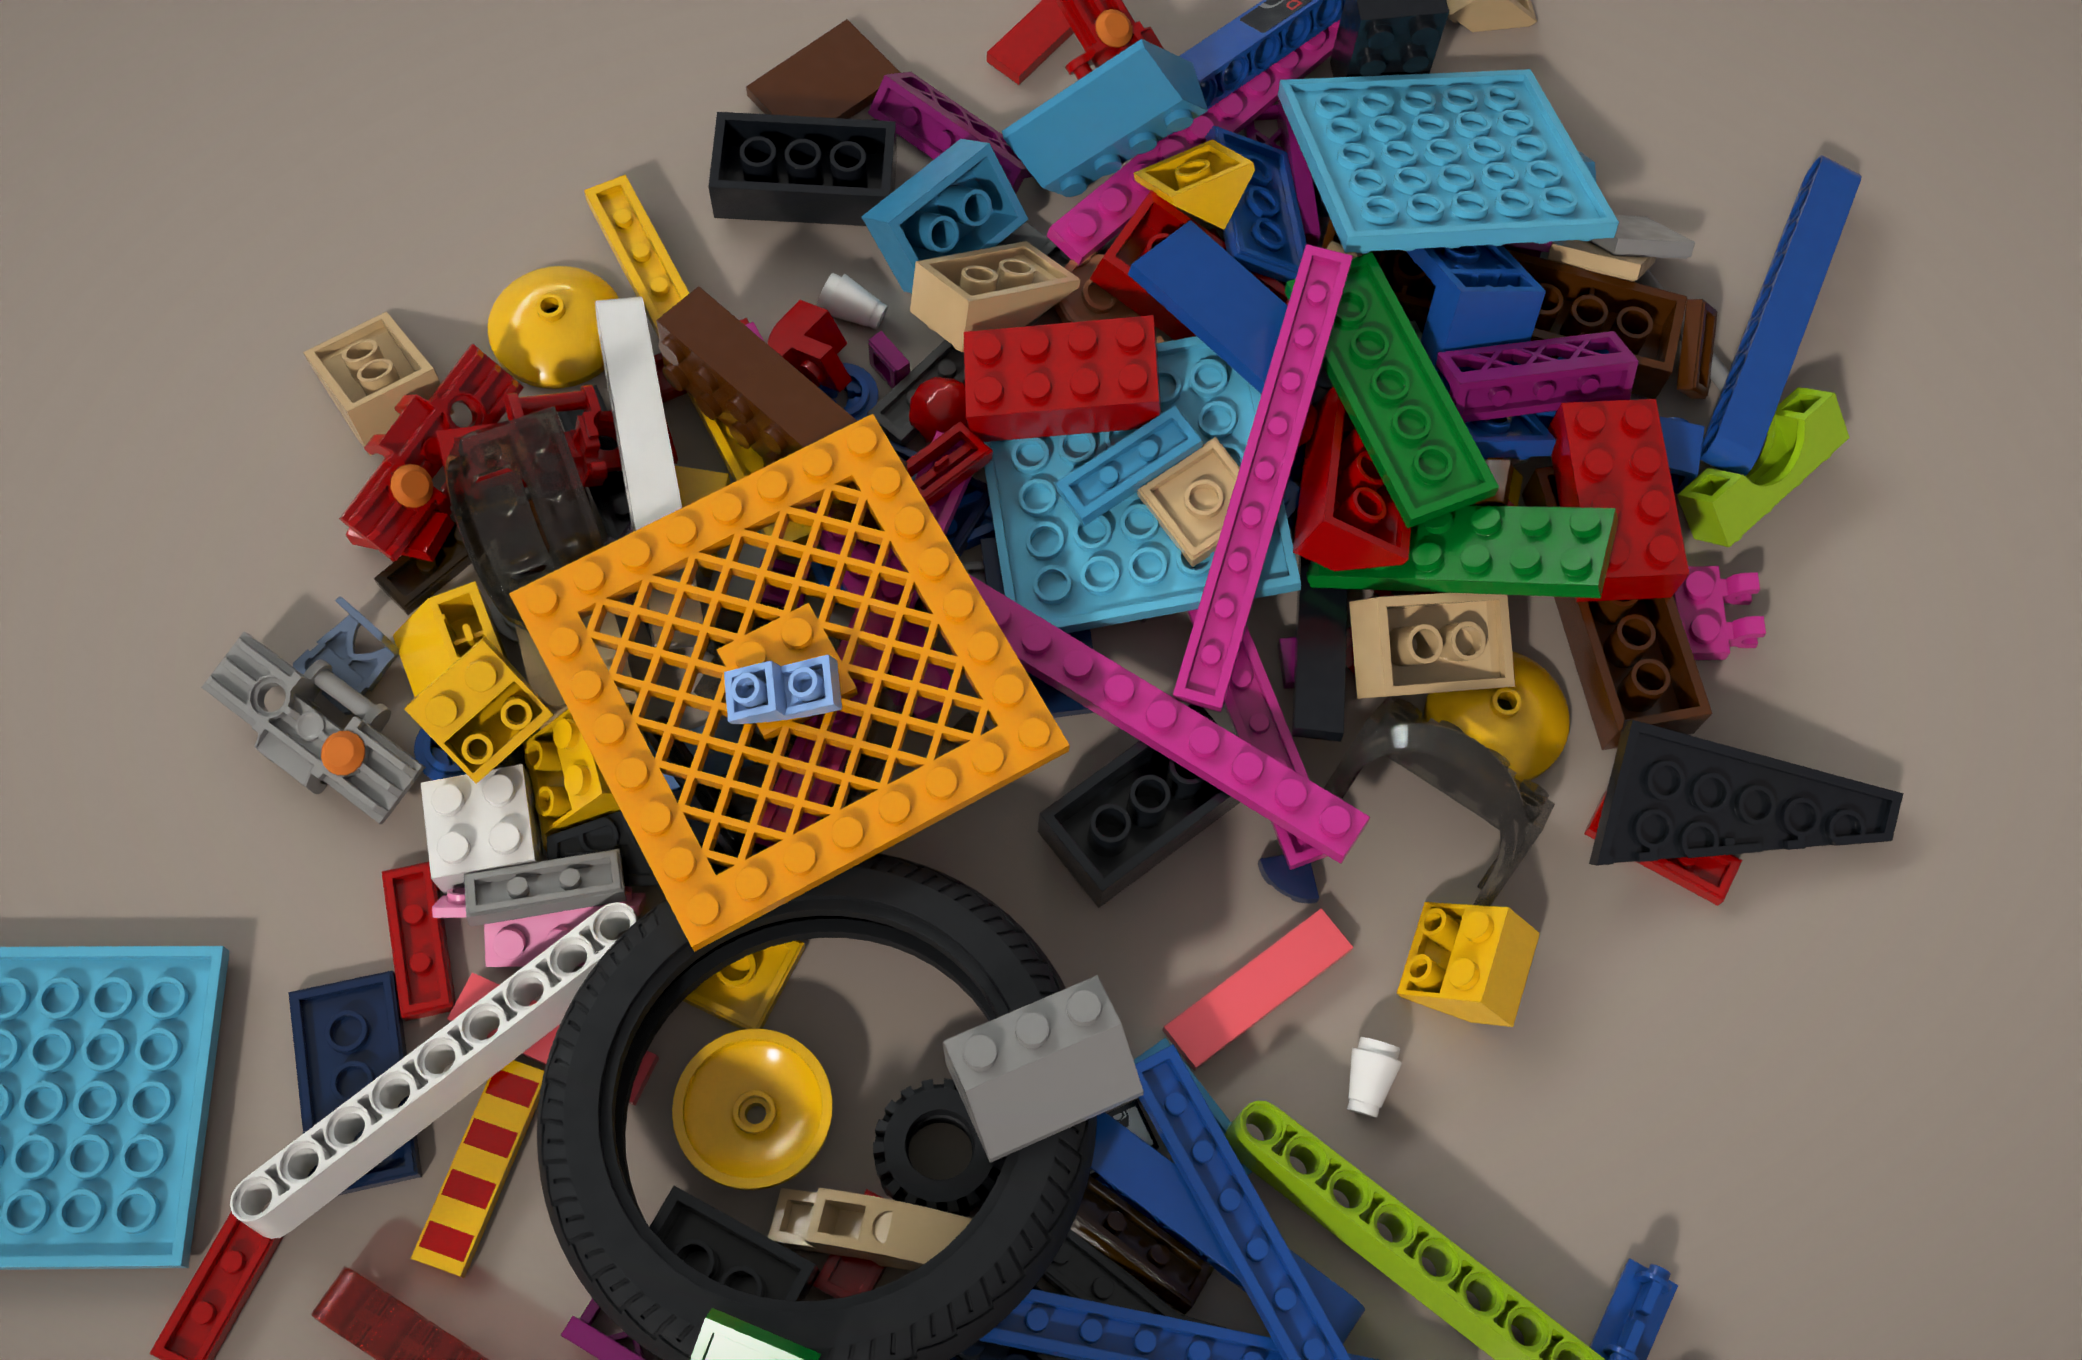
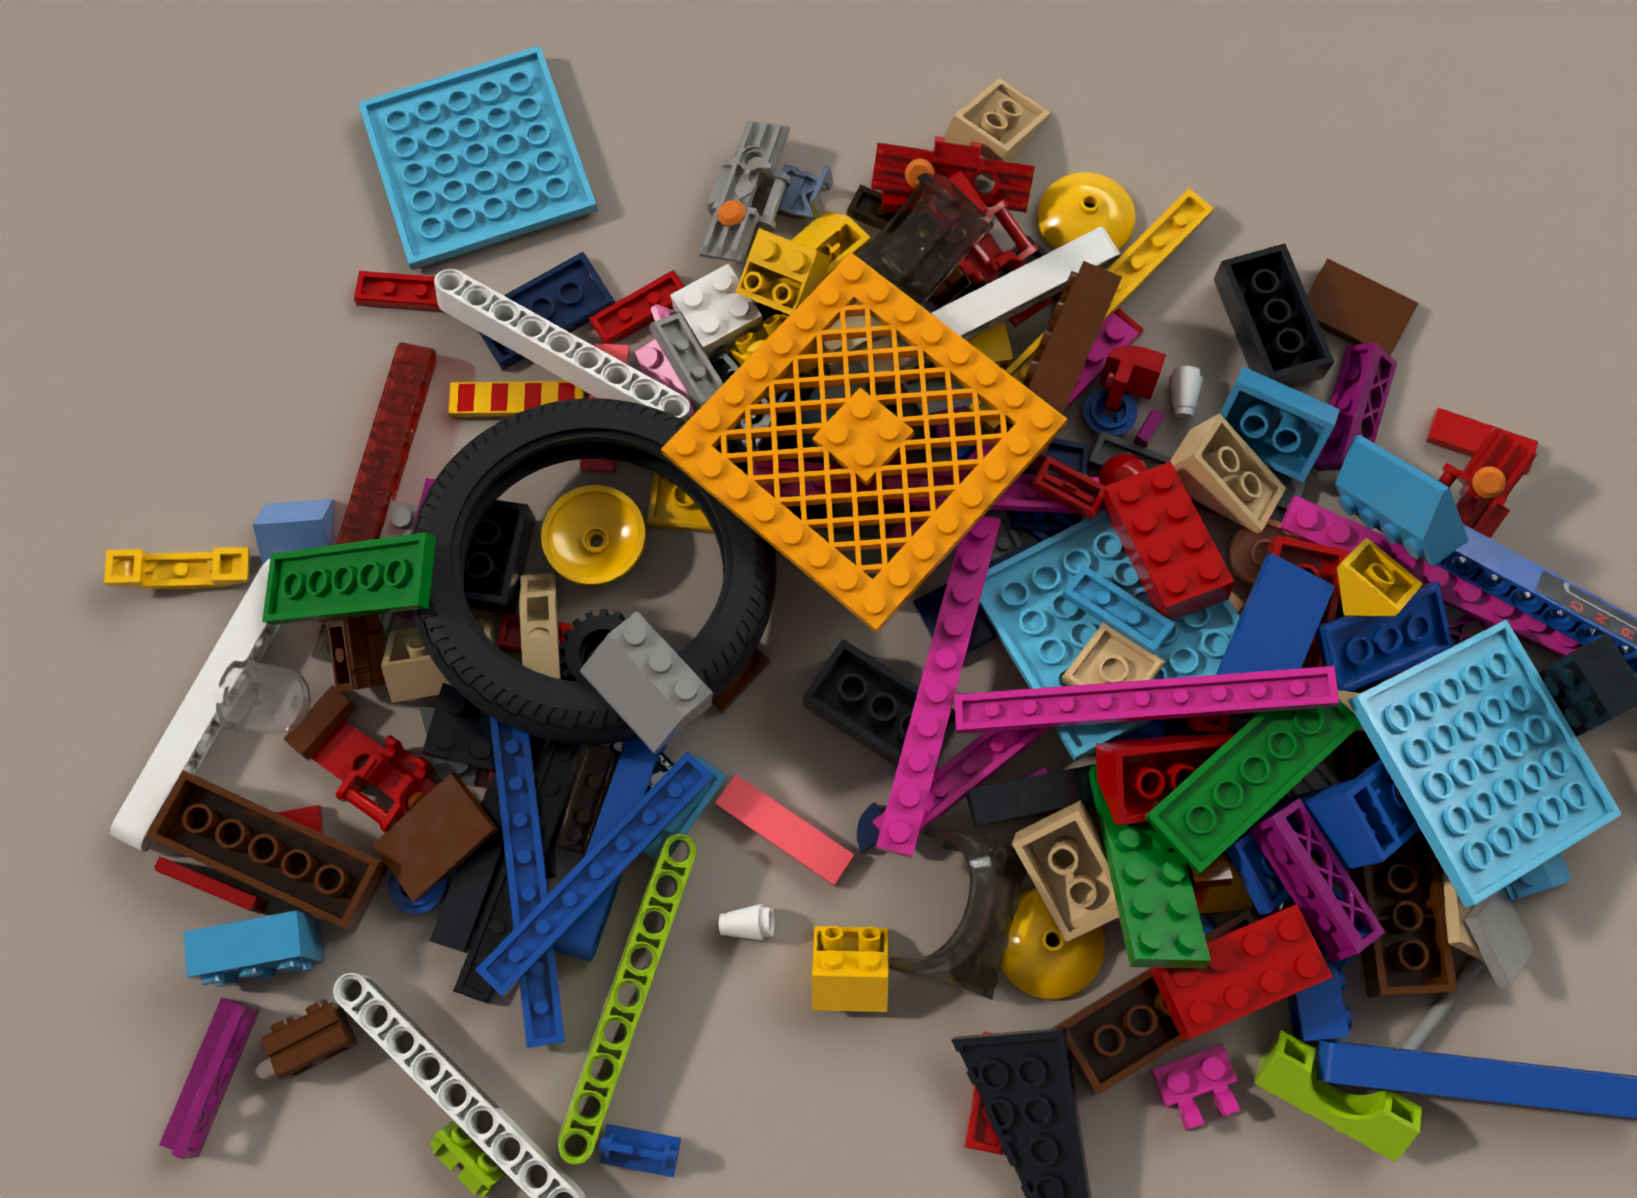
camera: 80 degrees right, 5 degrees up
light blue slope [724,654,842,724] -> none
reddish brown tile [1677,299,1718,399] -> none

